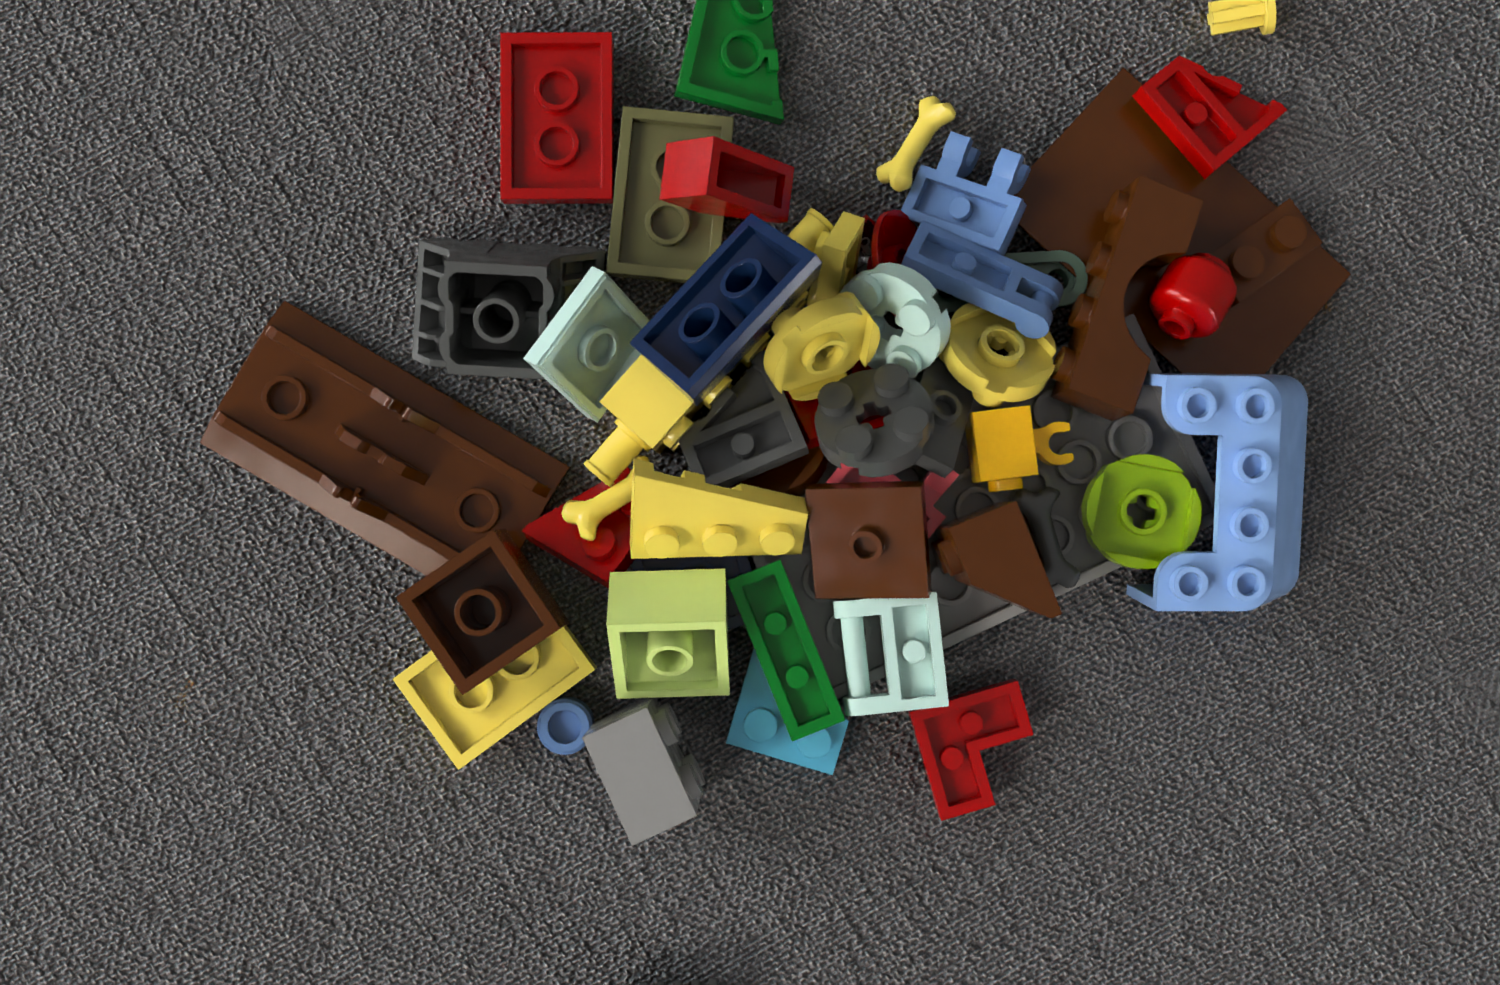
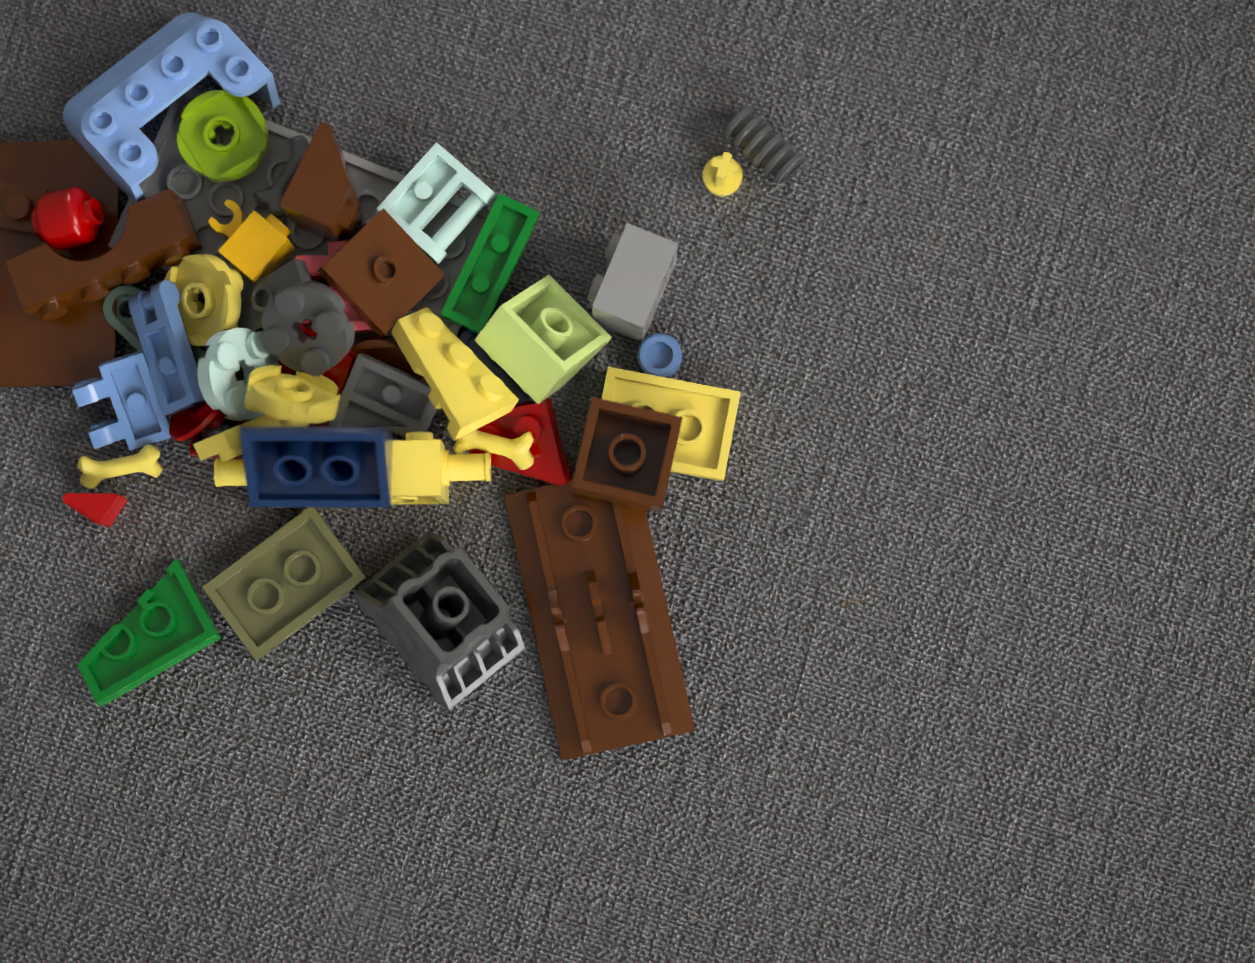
camera: 135 degrees left, 5 degrees down
red plate [500,32,614,204] -> none
light aqua plate [523,266,649,423] -> none
red slope [659,136,795,223] -> none
medium azure wing [726,648,849,775] -> none
red plate [908,678,1034,821] -> none
none -> red slope [62,493,127,527]
none -> light yellow piece [703,152,742,196]

